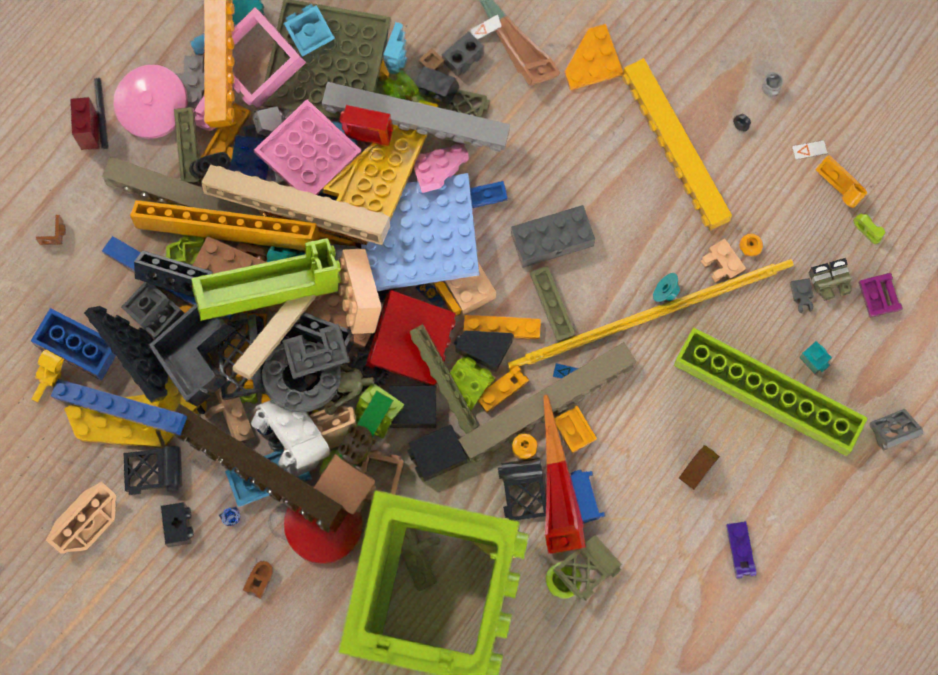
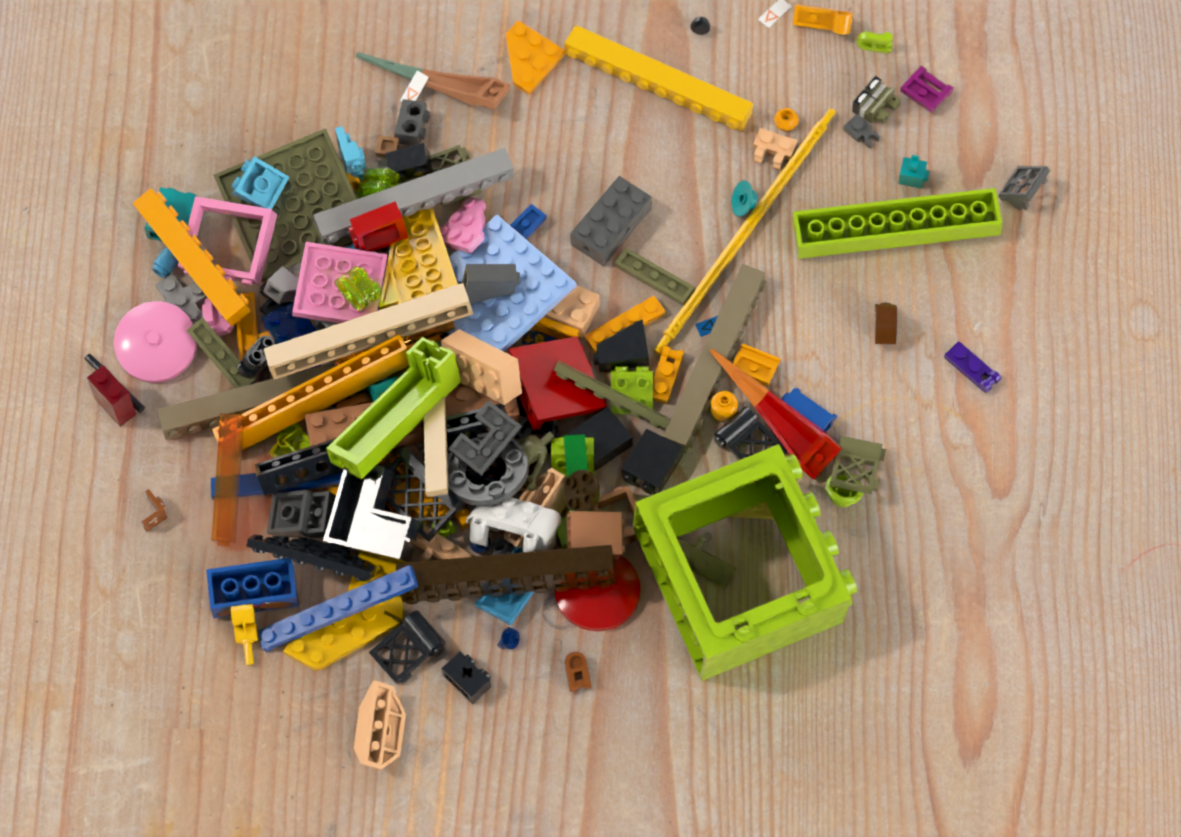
camera: 35 degrees left, 10 degrees down
none -> clear orange brick [211,413,244,547]
none -> clear neon green brick [335,266,382,311]
none -> dark grey slope [462,264,520,304]

